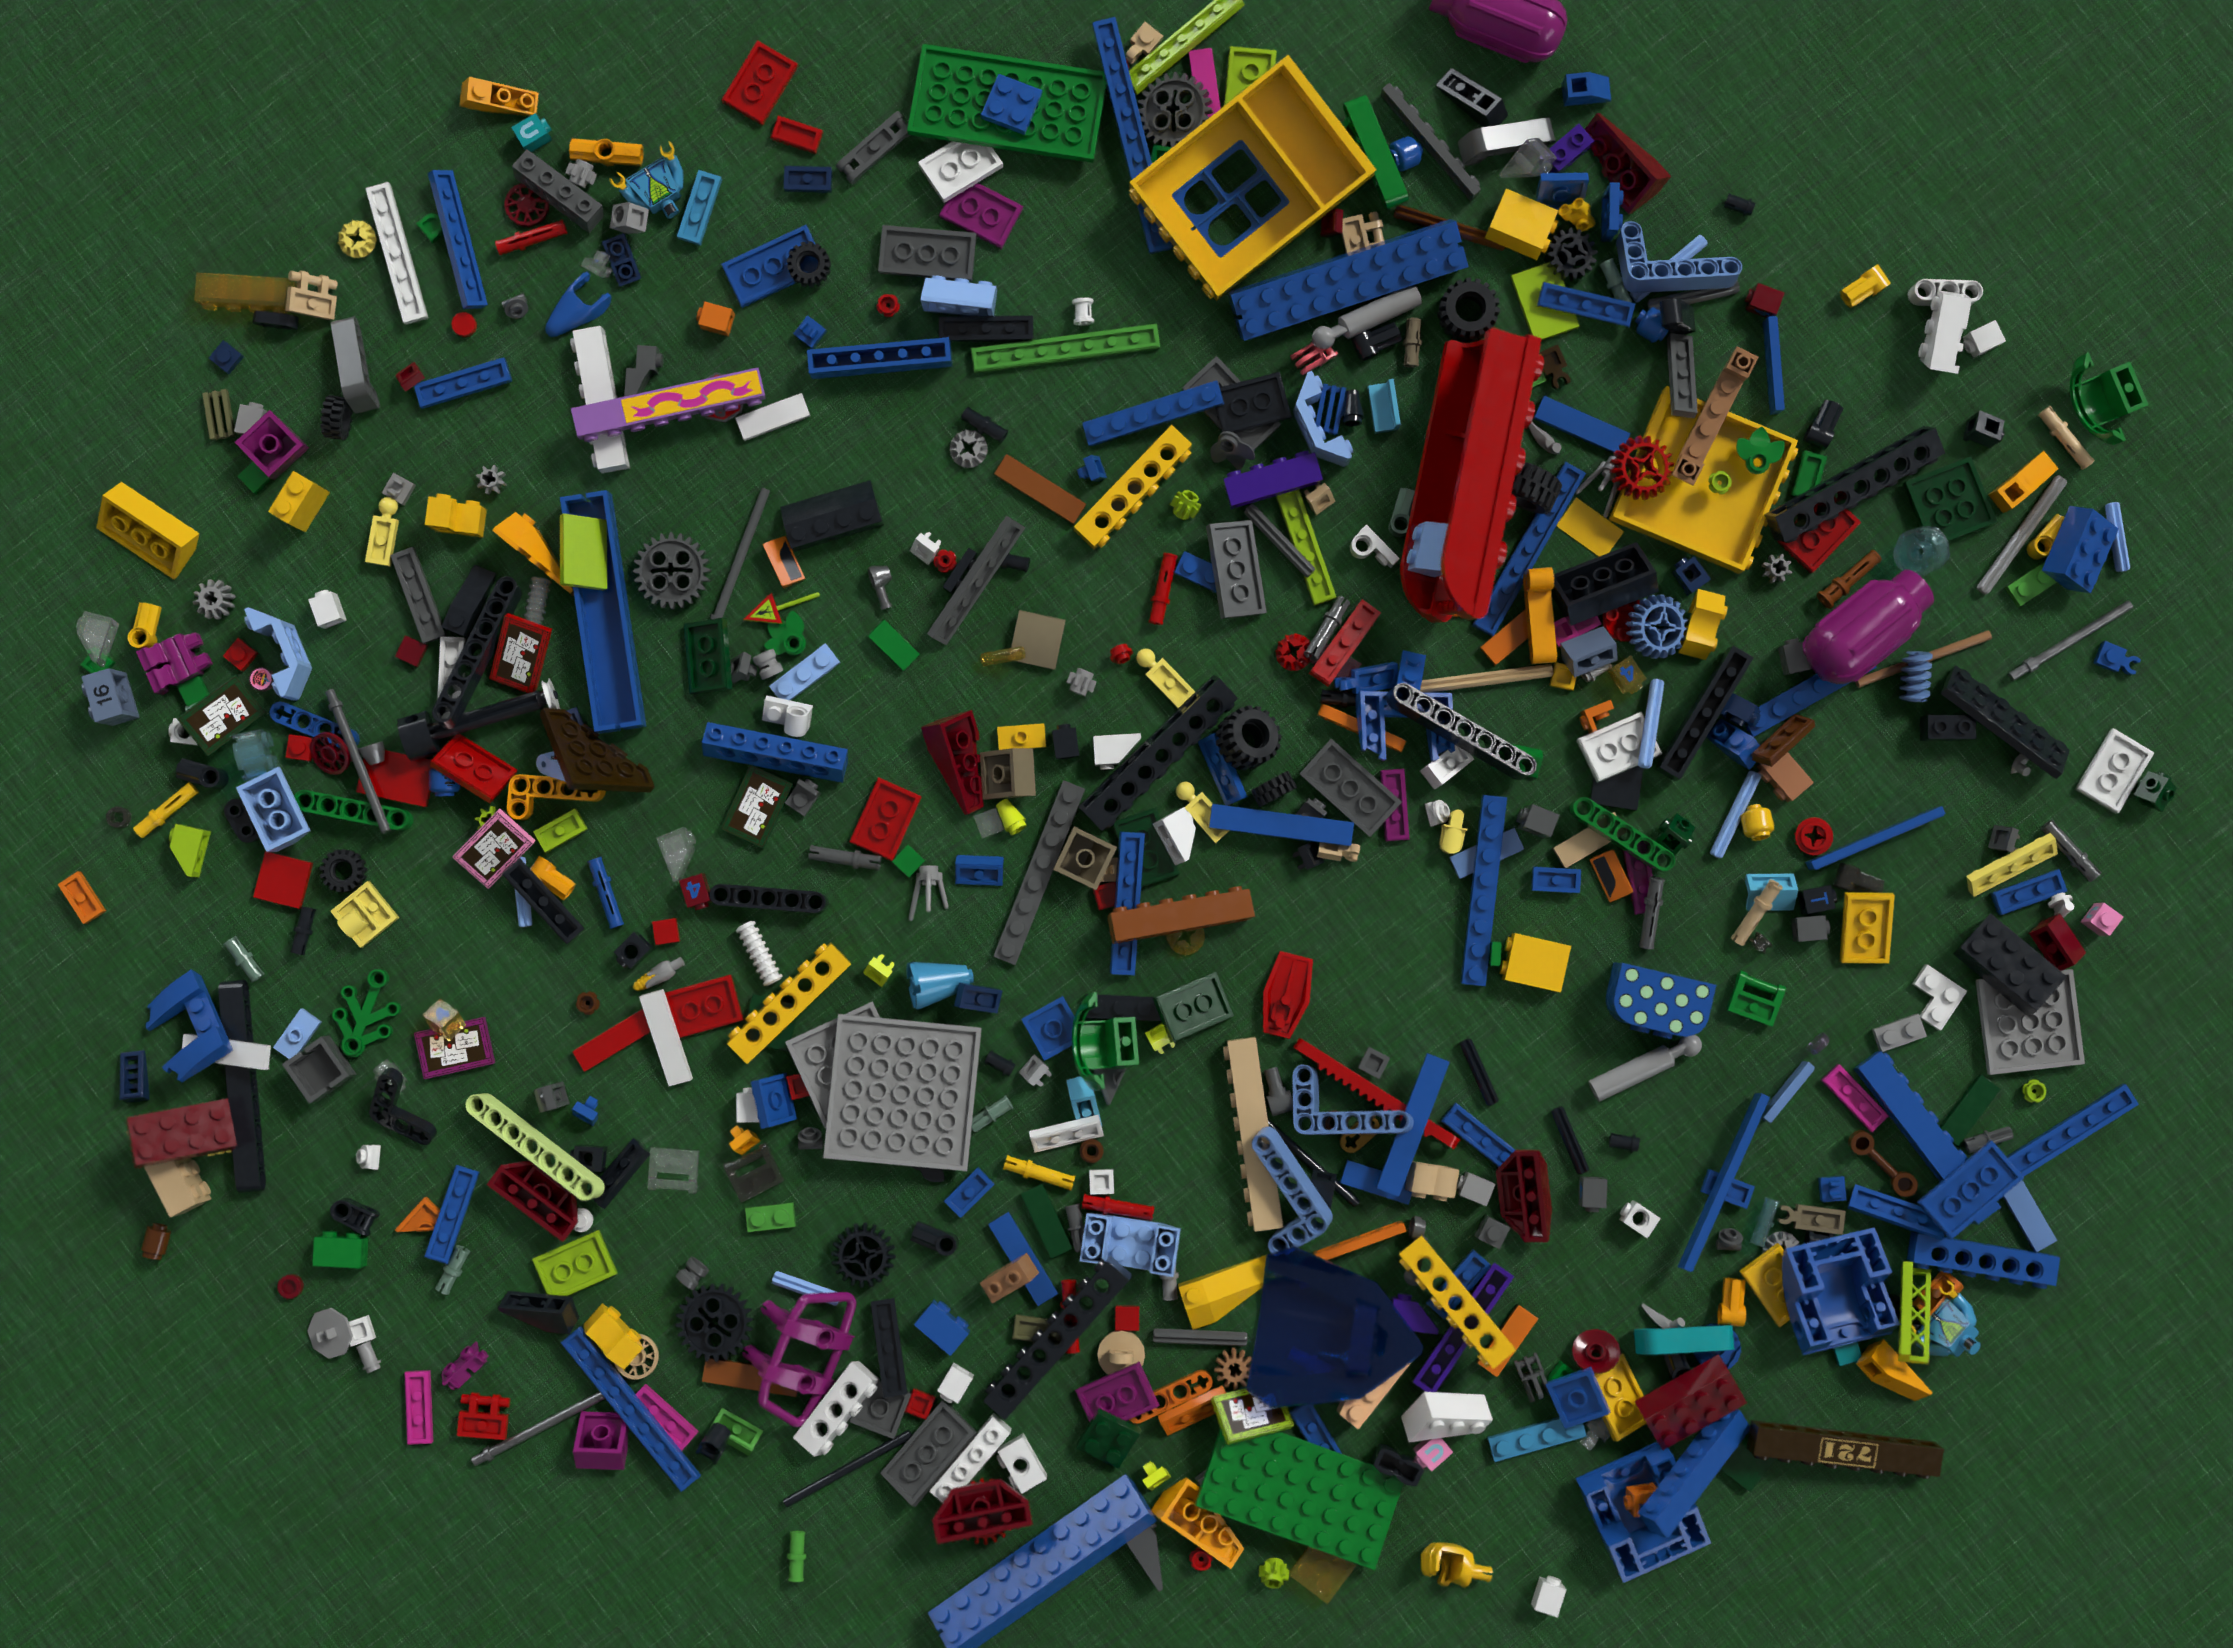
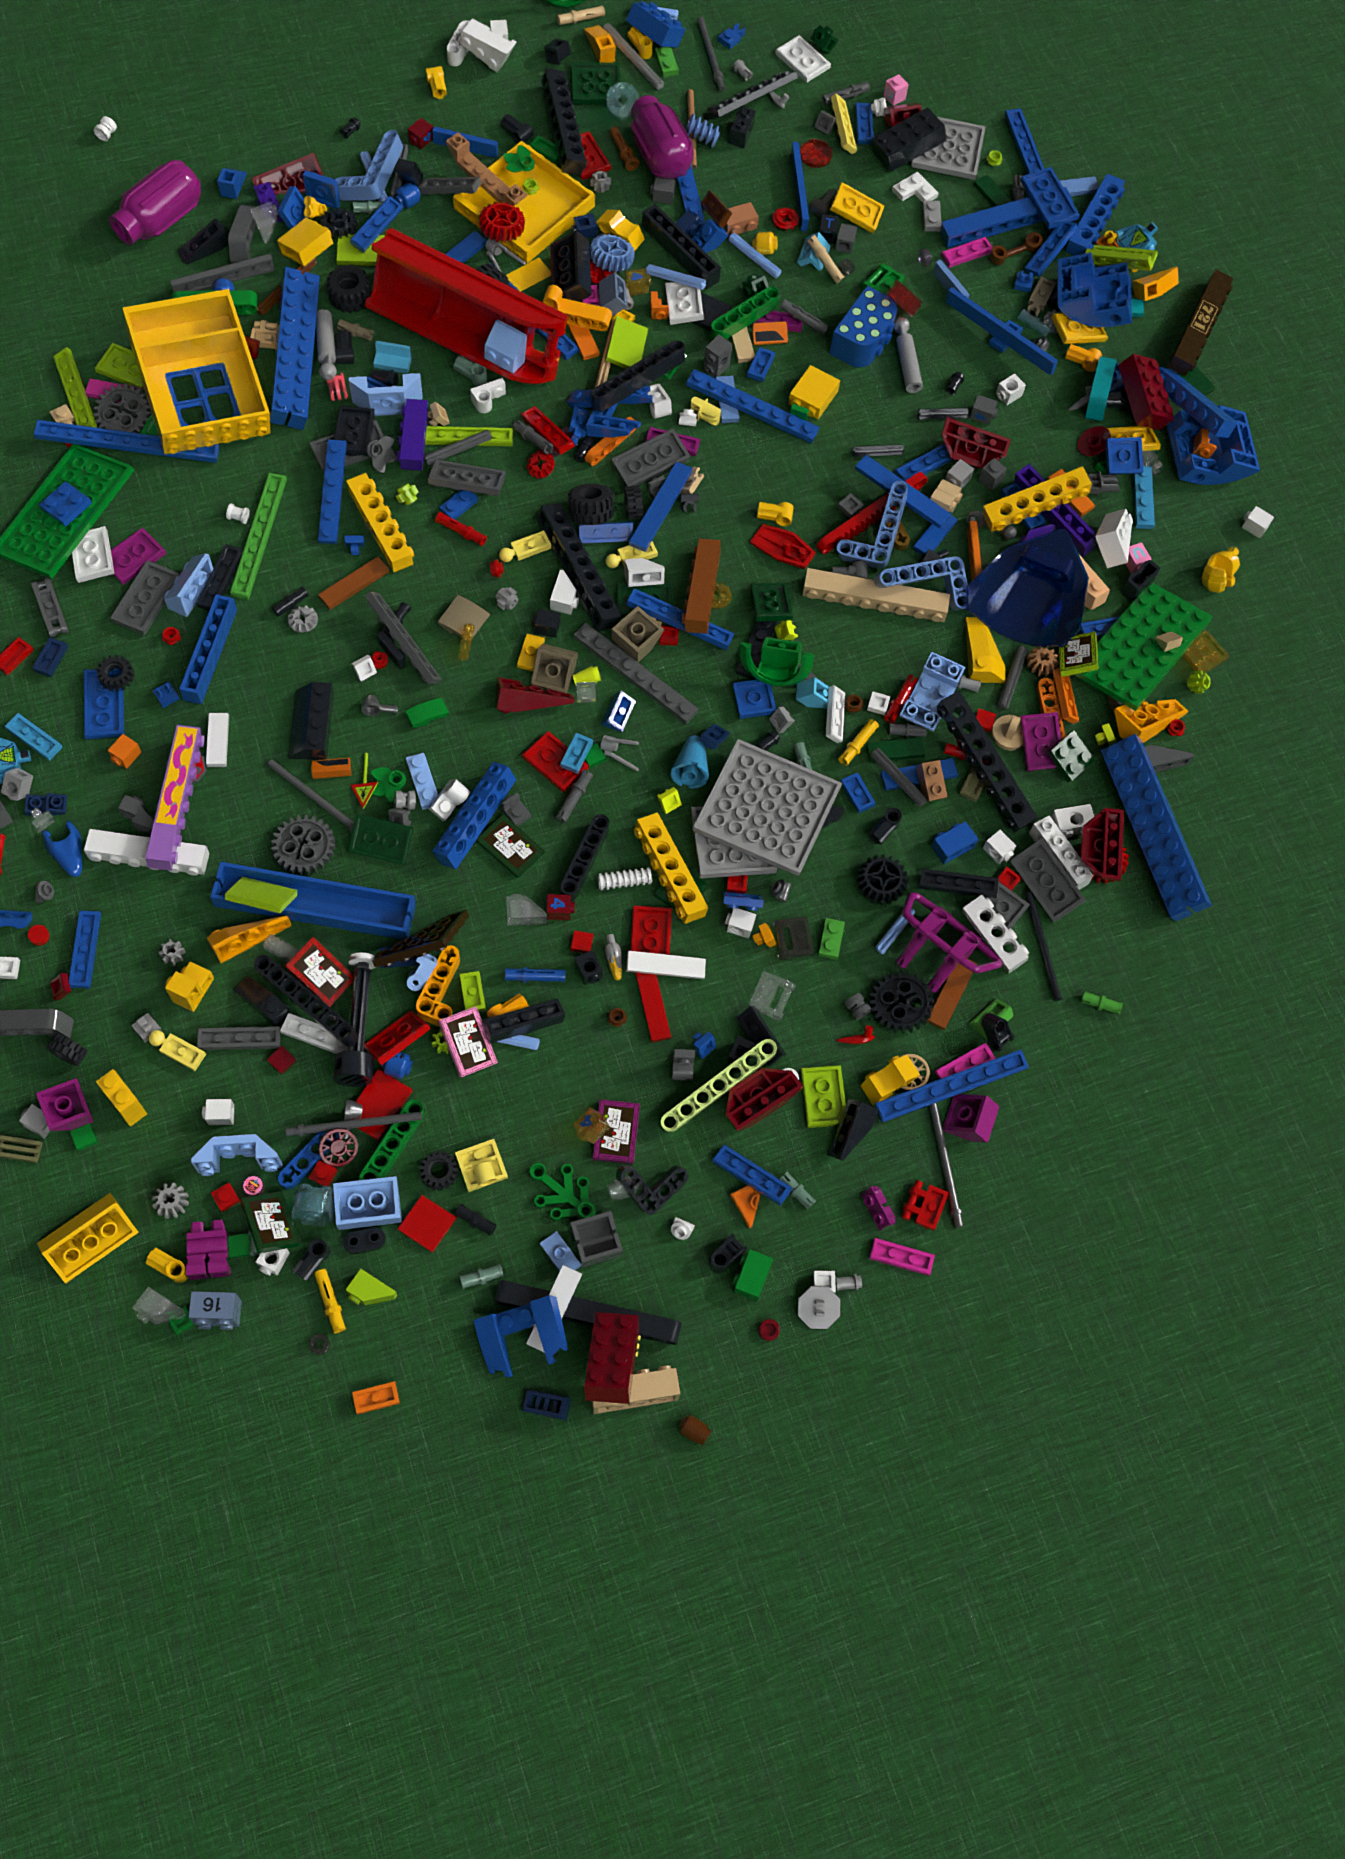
camera: 80 degrees left, 20 degrees down
none -> dark azure plate [560,733,593,774]
none -> lime tile [605,316,648,369]
none -> light grey pin [733,60,753,81]
none -> yellow piece [757,502,794,526]
none -> clear red tile [800,139,833,168]
none -> red bar [837,1025,875,1044]
none -> dark grey axle [871,748,927,807]
none -> clear red slope [885,280,922,317]
none -> tan slope [1155,631,1183,652]

